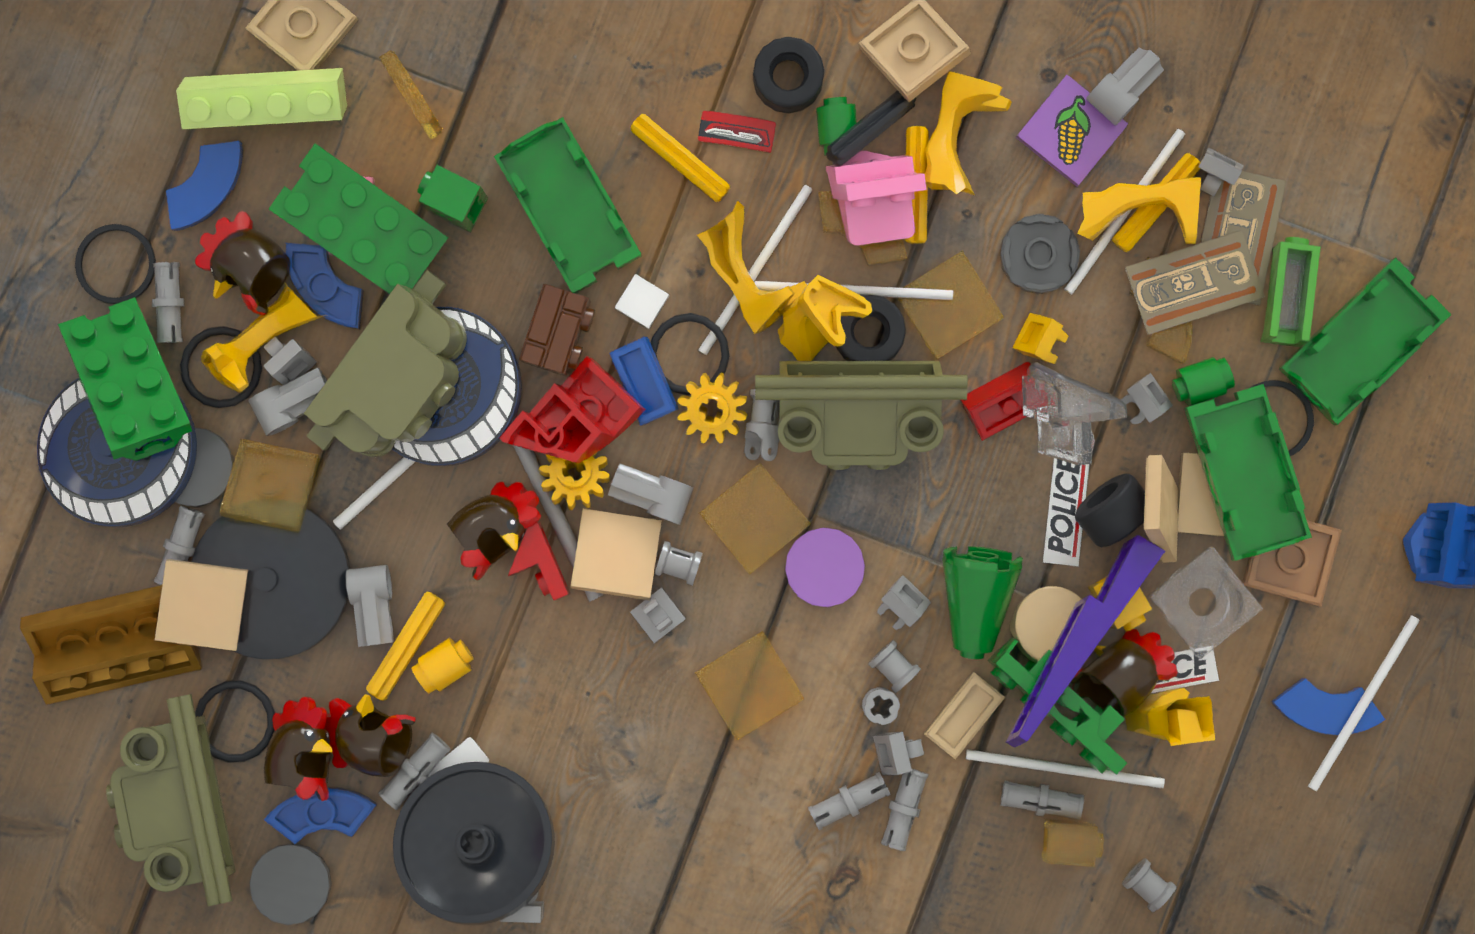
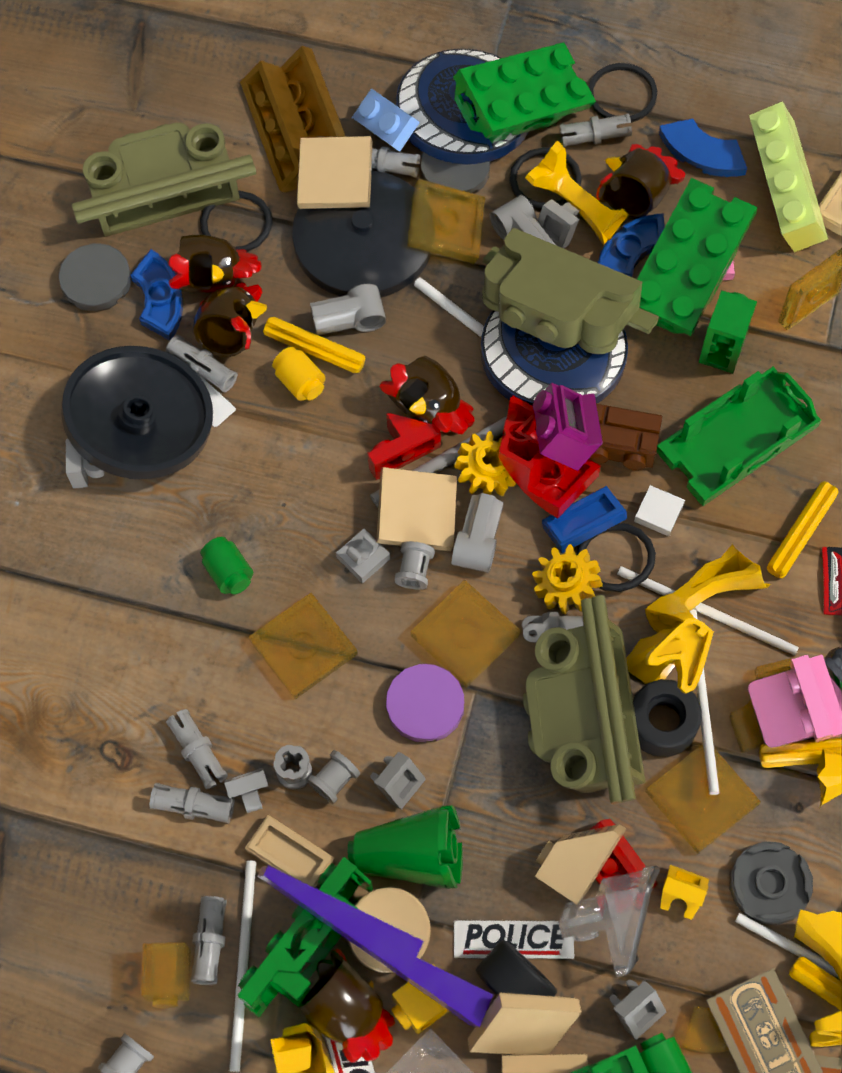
camera: 85 degrees right, 20 degrees down
none -> green brick [200,537,253,594]
none -> light blue plate [352,88,420,152]
none -> magenta window [533,382,603,471]
none -> tan slope [535,824,627,904]

